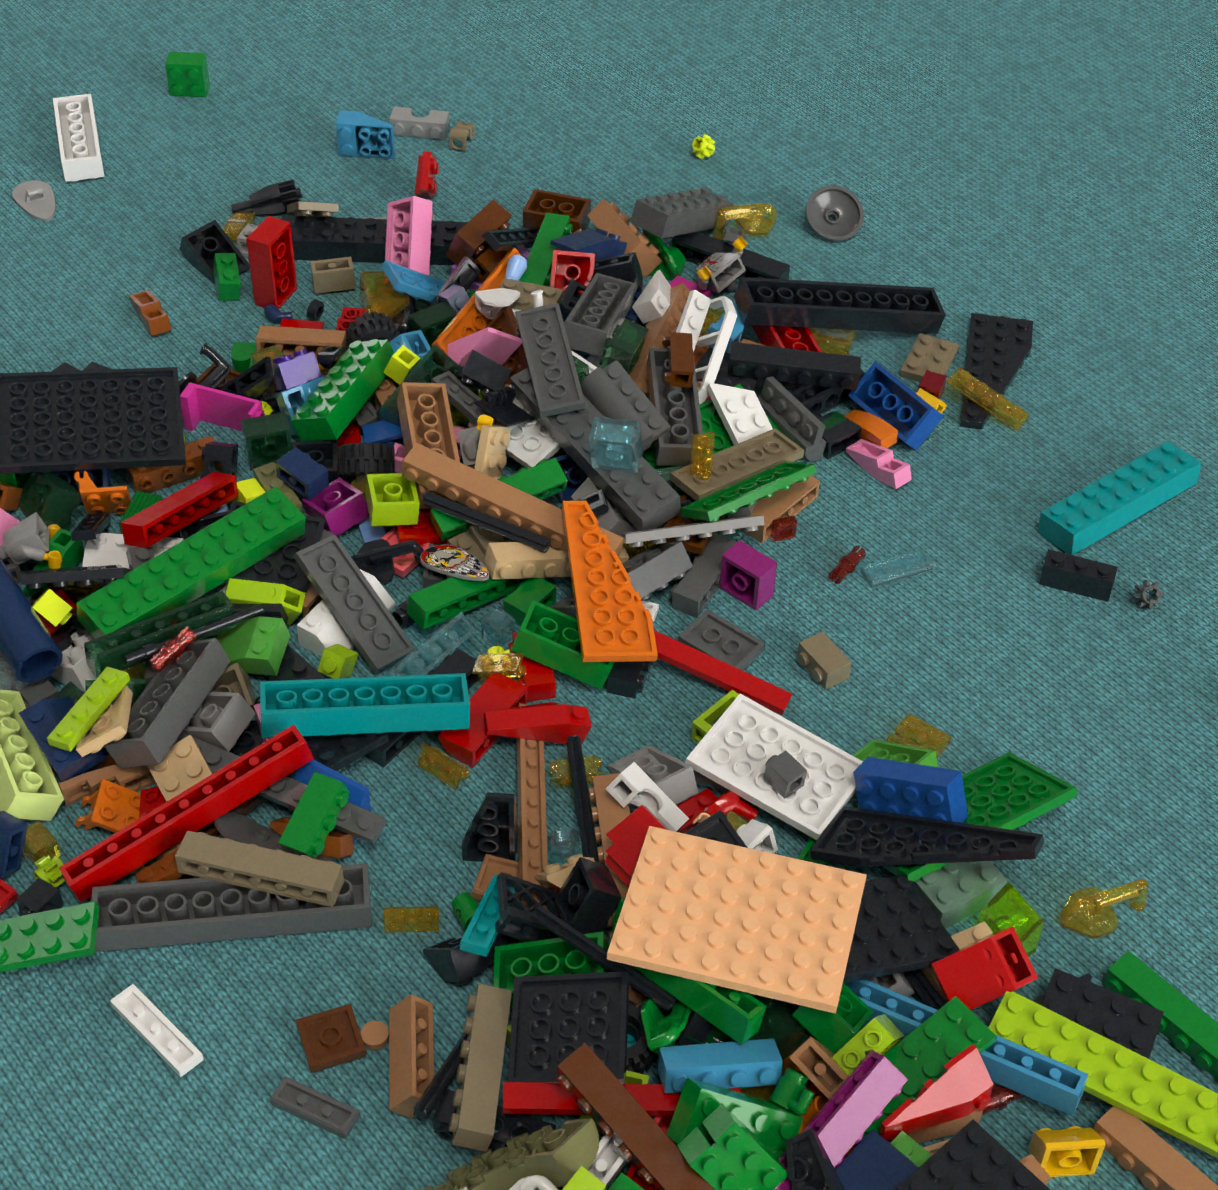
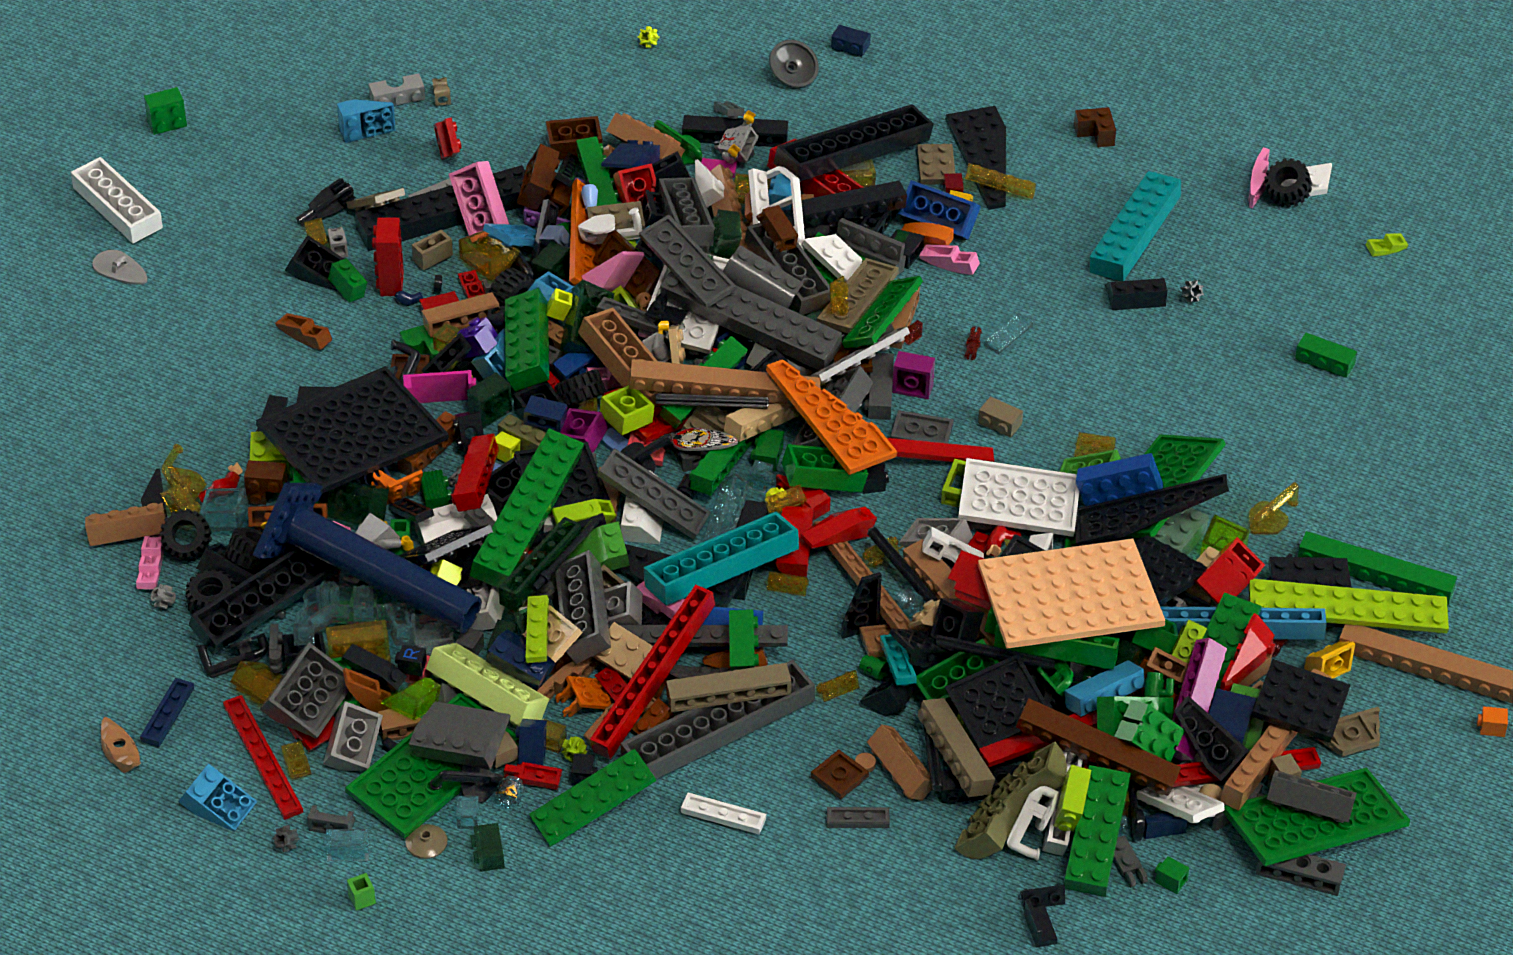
camera: 25 degrees left, 0 degrees up
clear red pin [148,626,197,672] -> none
lime brick [317,644,359,679] -> none
black slope [456,350,511,395] -> none
clear light blue brick [589,417,643,472] -> none
dark grey brick [630,187,734,238] -> none
clear yellow piece [713,203,777,240] -> none
dark grey brick [764,750,807,799] -> none
none -> dark blue brick [831,24,871,57]
none -> reddish brown brick [1074,107,1116,147]

